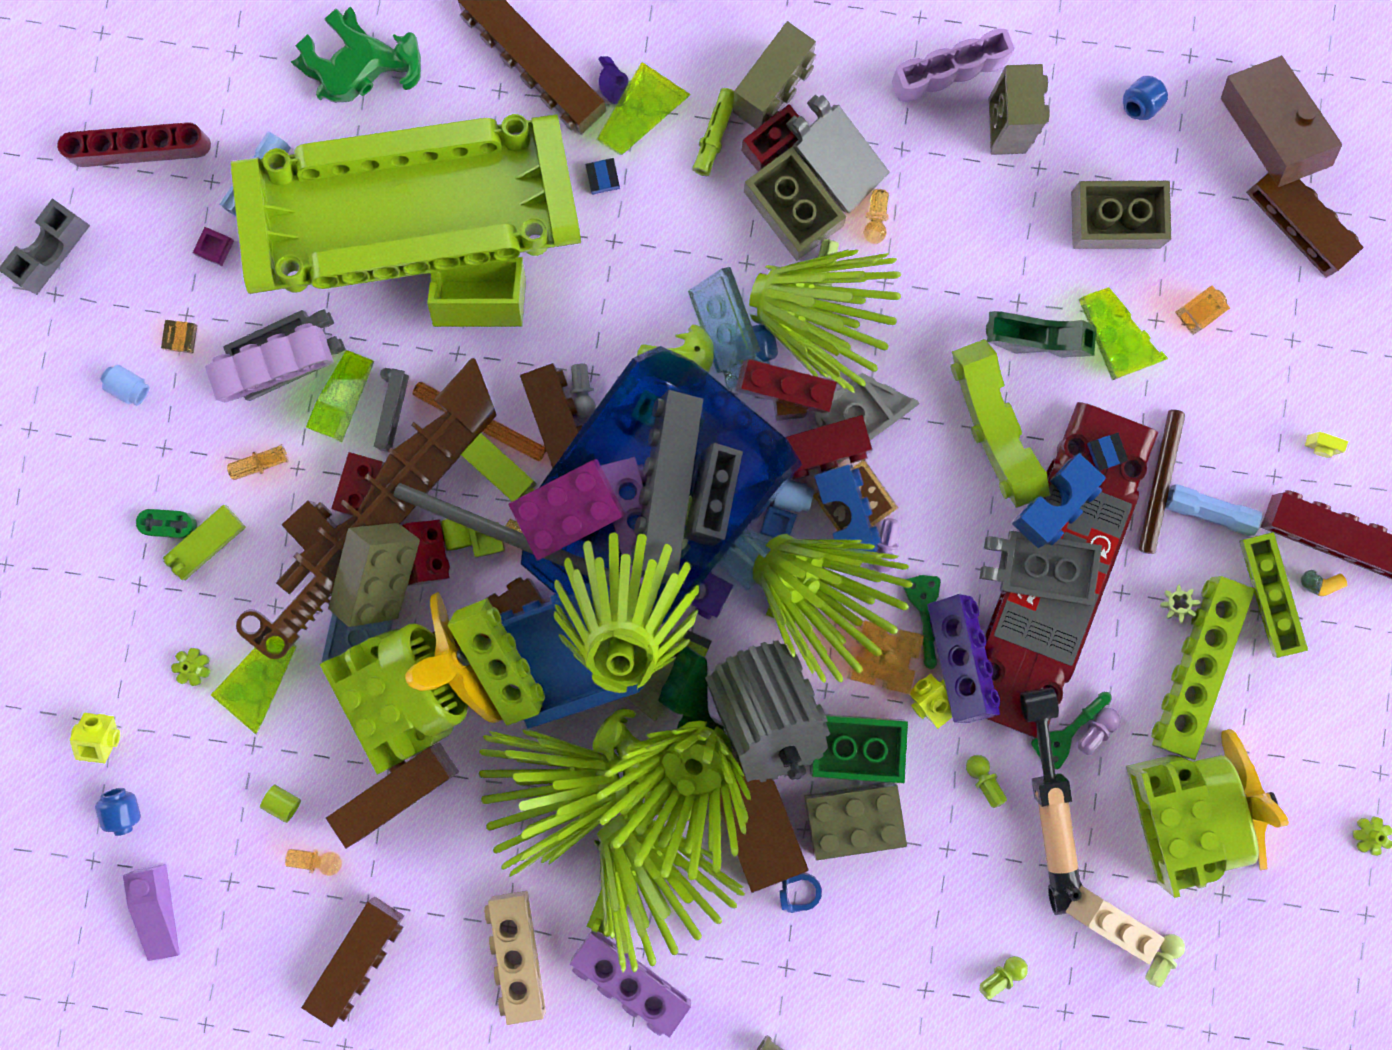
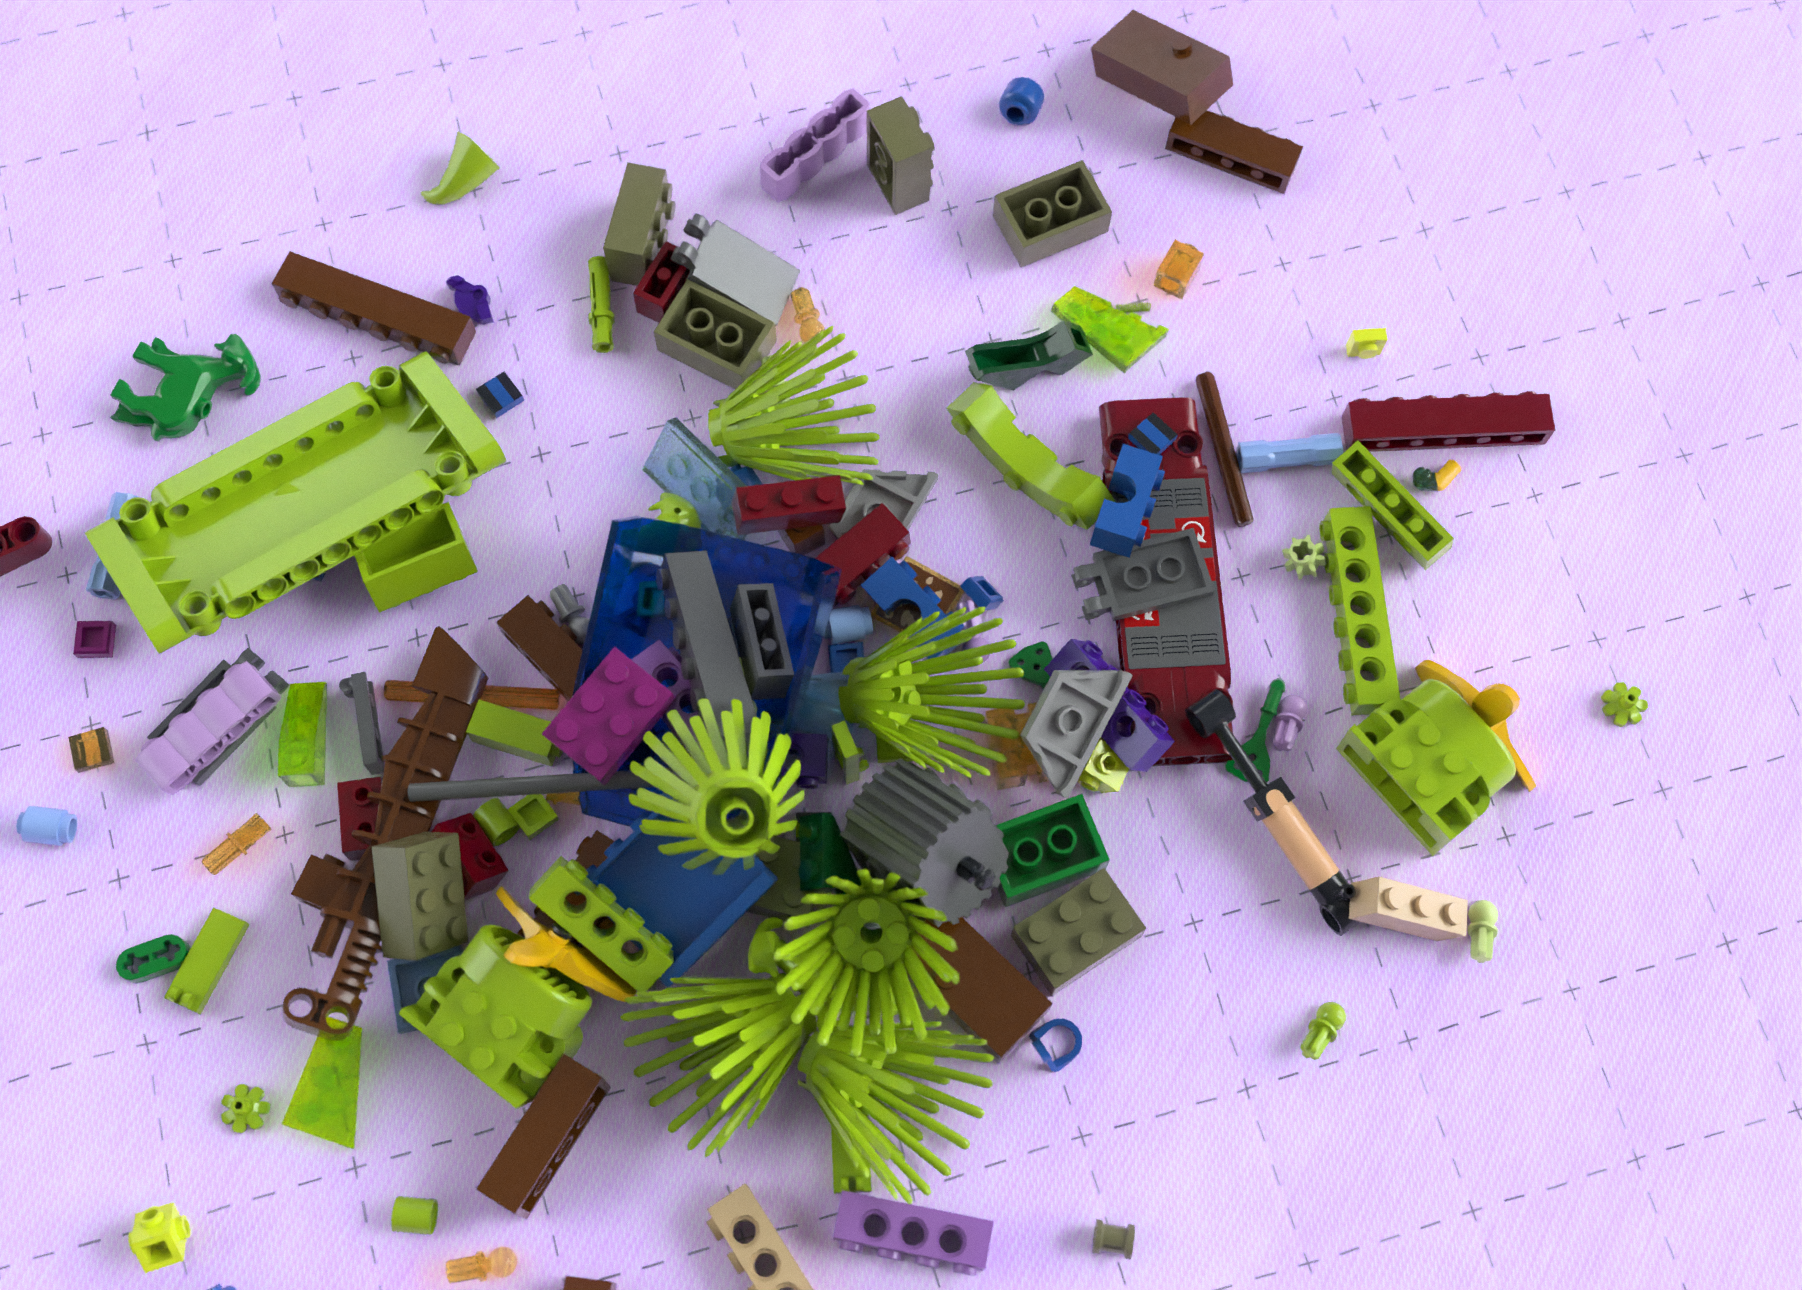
camera: 30 degrees left, 15 degrees down
clear neon green wing [596,62,691,156] -> none
lime axle [966,755,1007,808] -> none
none -> lime hinge [831,720,870,785]
none -> blue tile [960,576,1004,611]
none -> light grey wing [1020,670,1133,799]
none -> lime leg [1116,302,1151,314]

